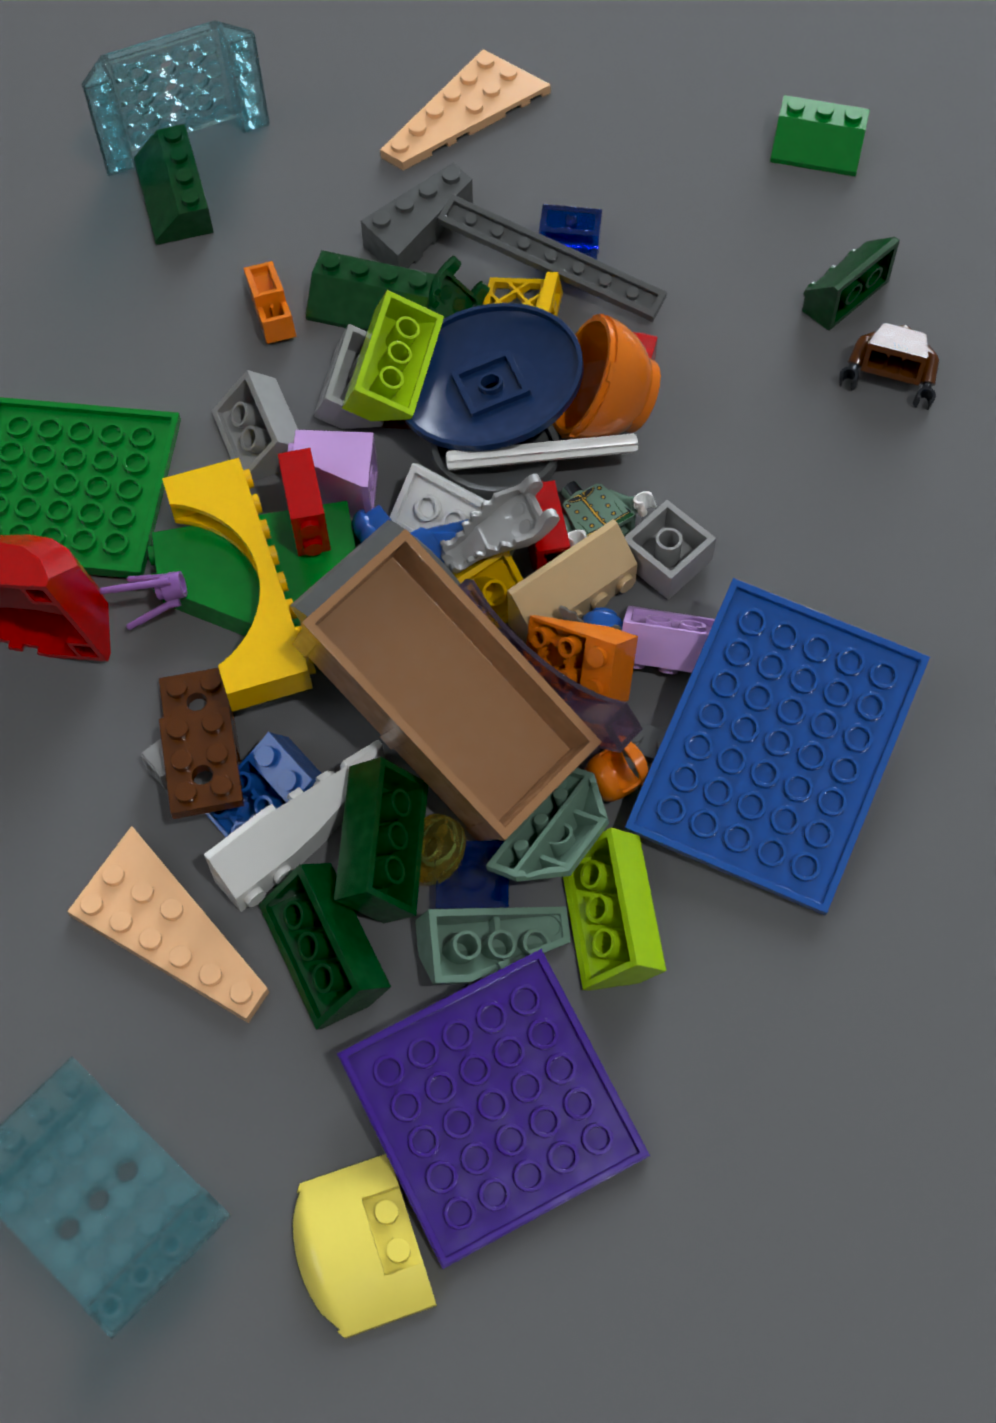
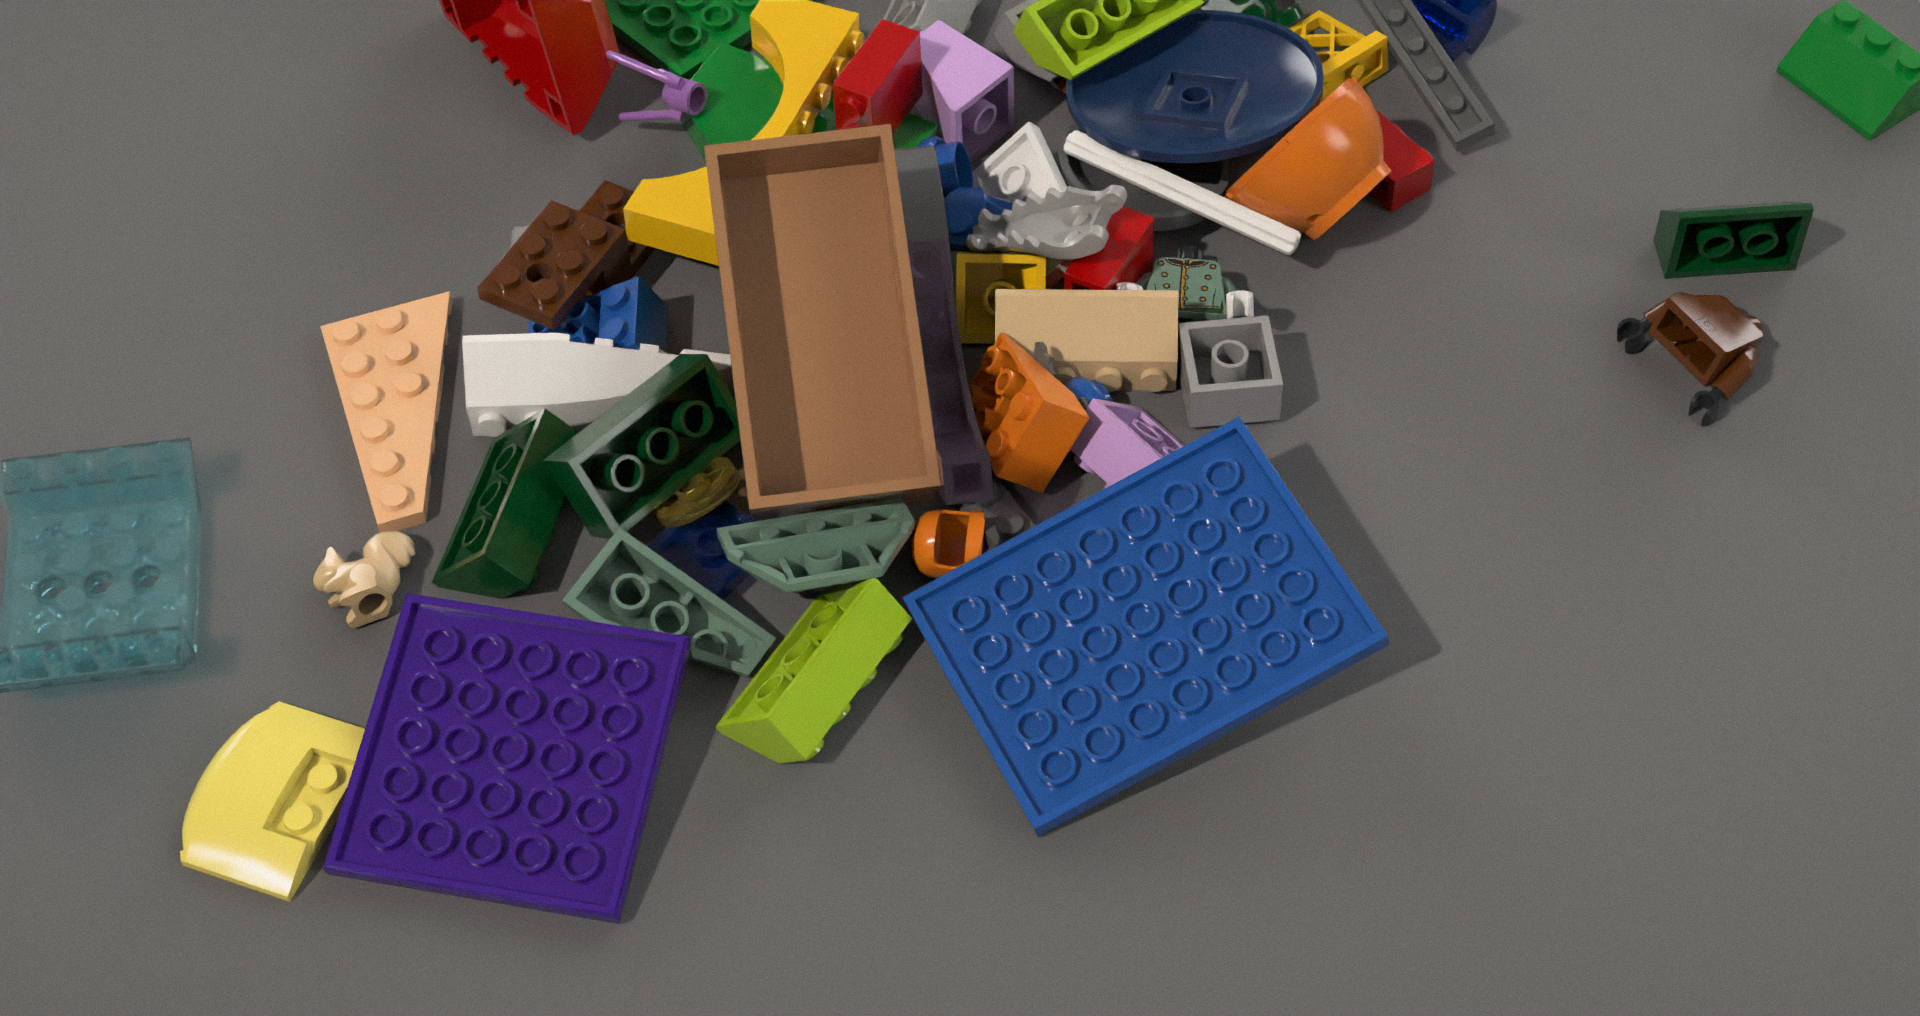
camera: 40 degrees right, 10 degrees down
none -> tan animal [313,531,415,629]

